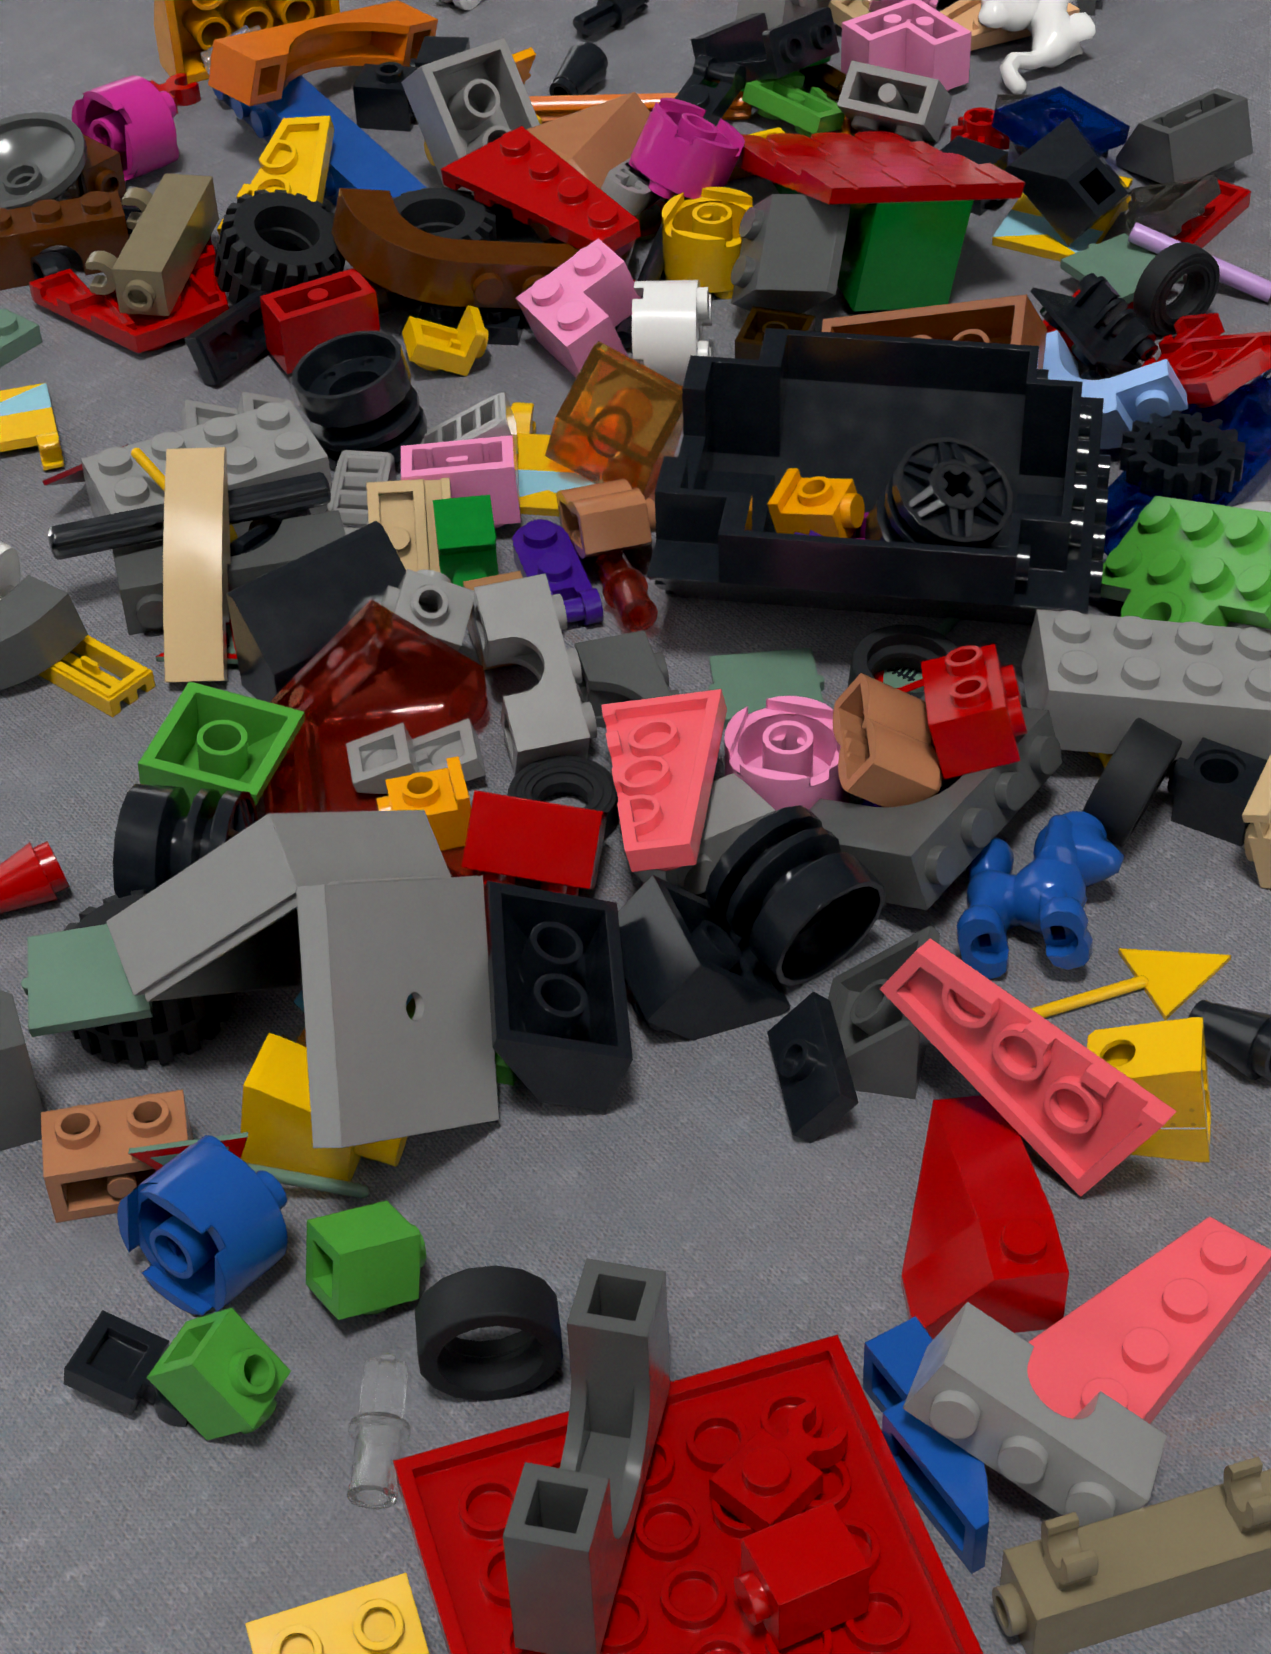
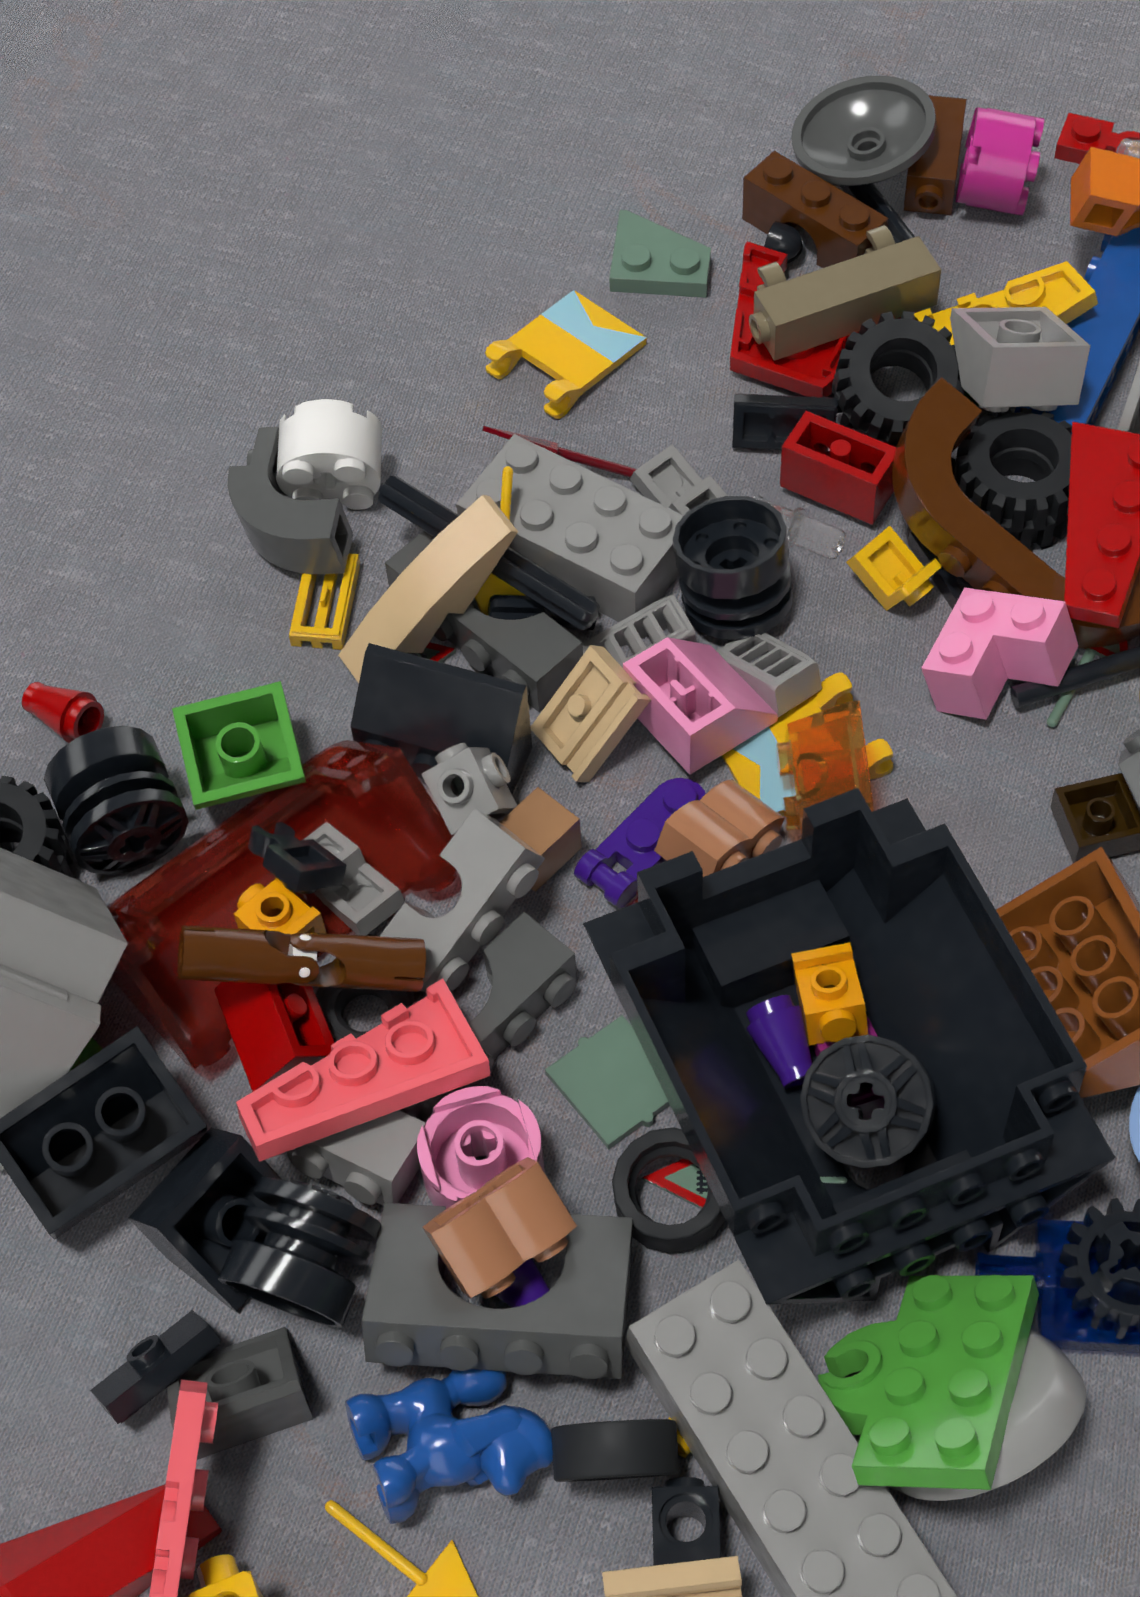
camera: 60 degrees right, 15 degrees up
green slope [433,495,499,587] -> none
white brick [632,280,713,388] -> none
red brick [921,644,1028,779] -> none
none -> reddish brown piece [178,925,426,992]
none -> black plate [248,822,347,894]
none -> light grey slope [950,307,1091,412]

